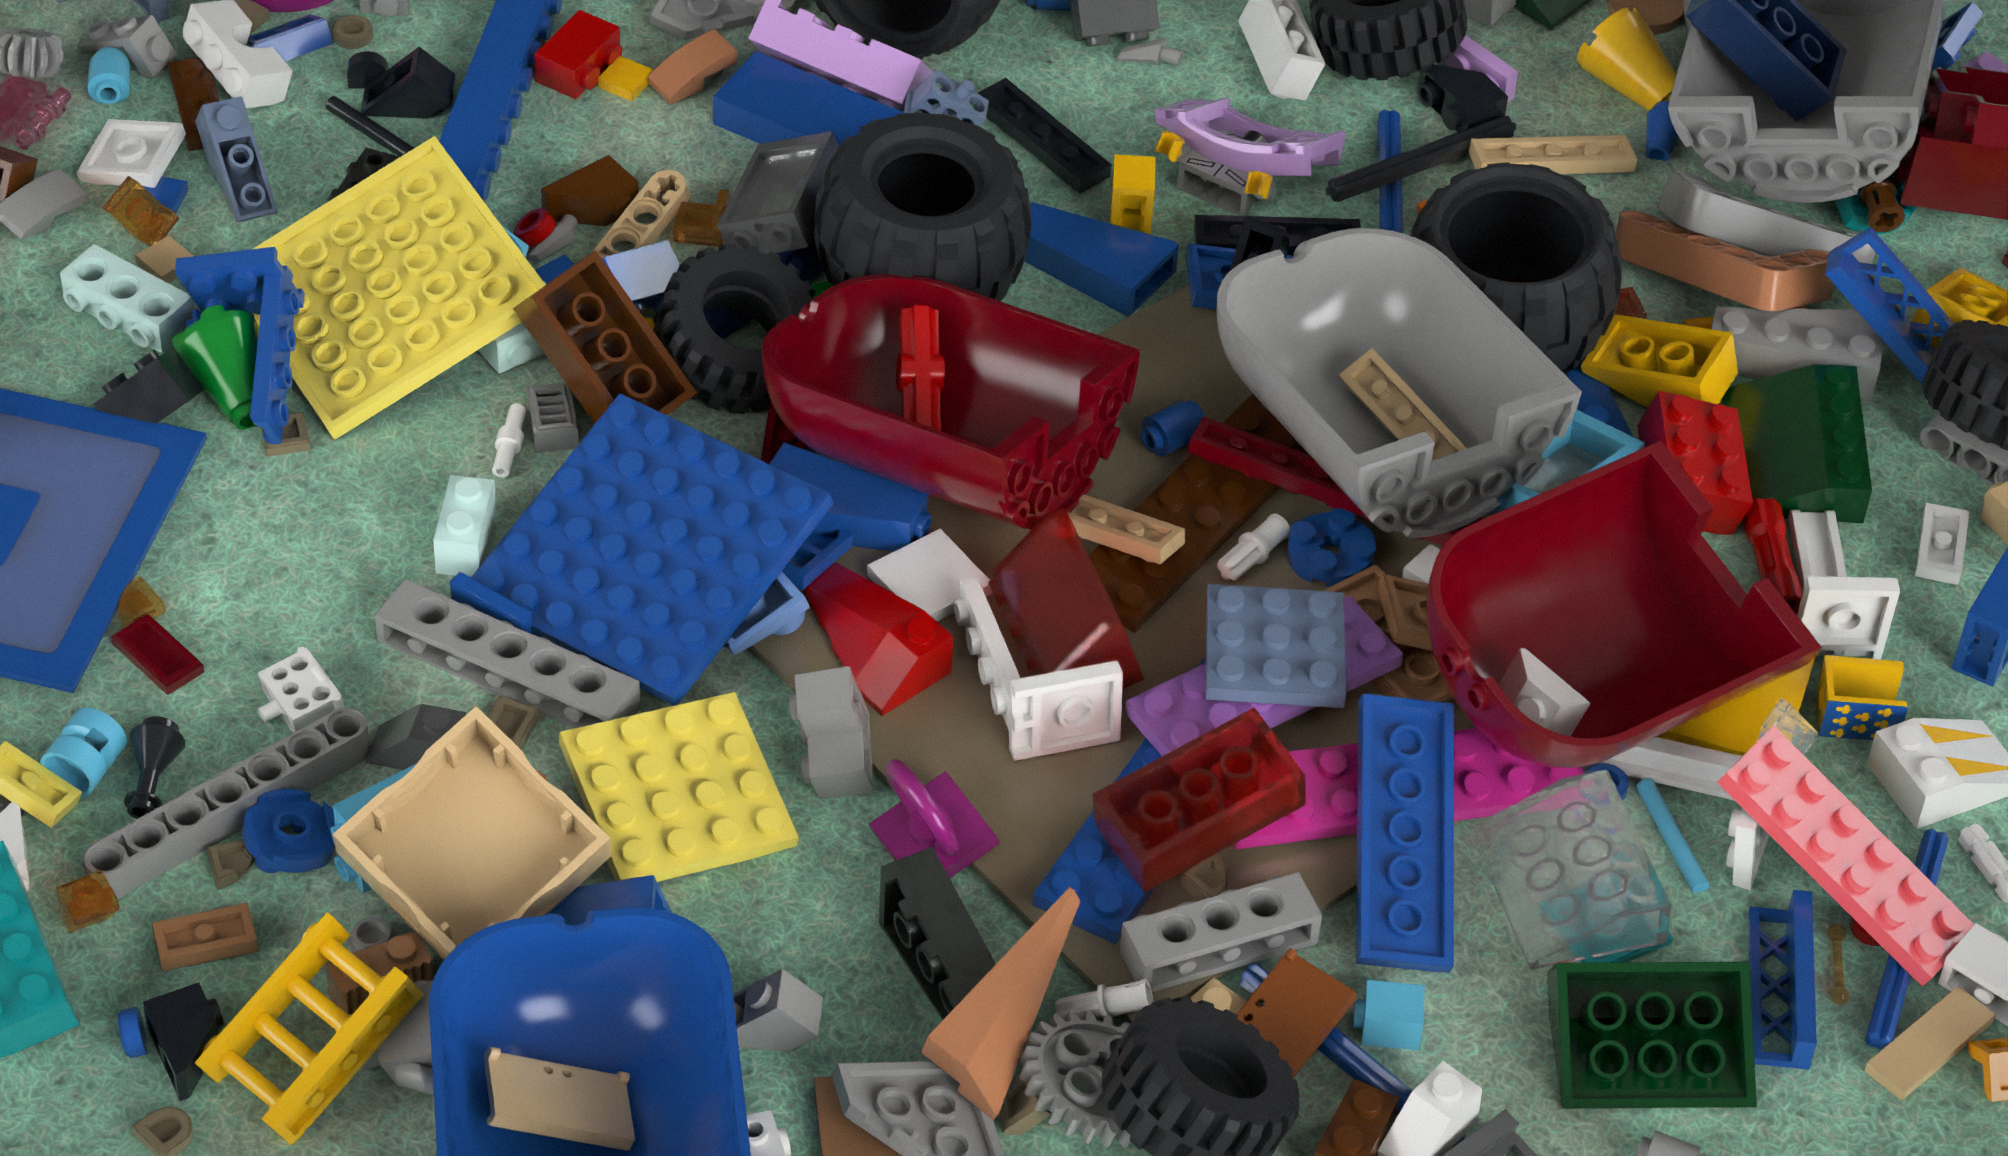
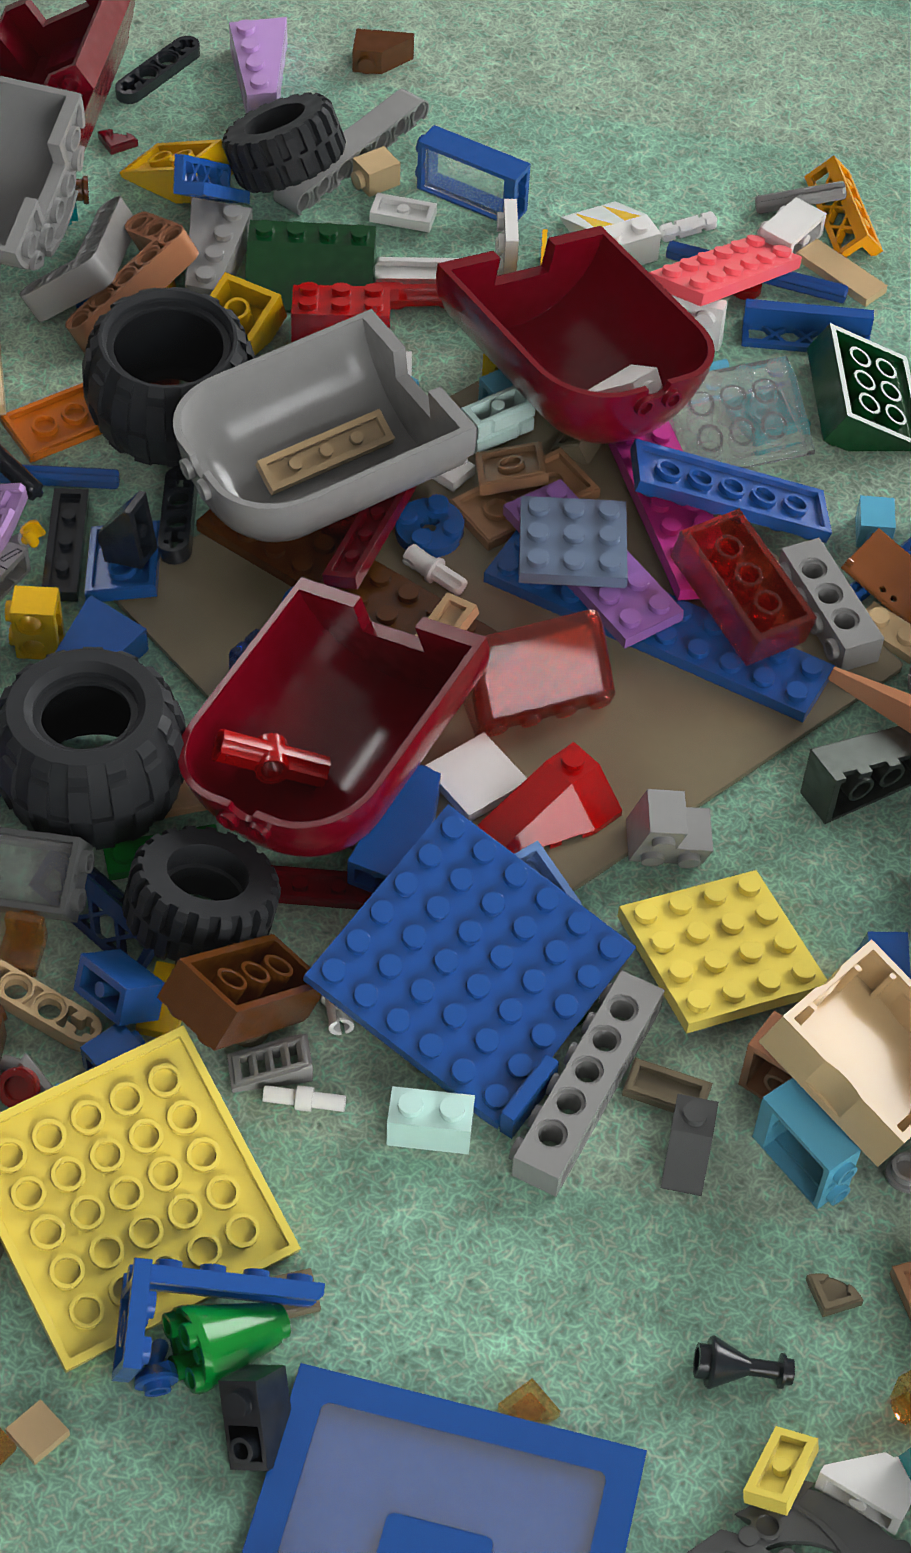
camera: 90 degrees left, 5 degrees up
medium azure wheel [40,707,127,797] -> none
light aqua brick [60,244,194,353] -> none
light grey beam [83,707,369,901] -> none
dark red tile [111,614,204,695] -> none
blue plate [242,788,335,873] -> none
white piece [258,647,344,733] -> none
magenta tile [869,759,1000,878] -> none
white bracket [953,578,1123,761] -> none
white axle [1055,978,1154,1020] -> none

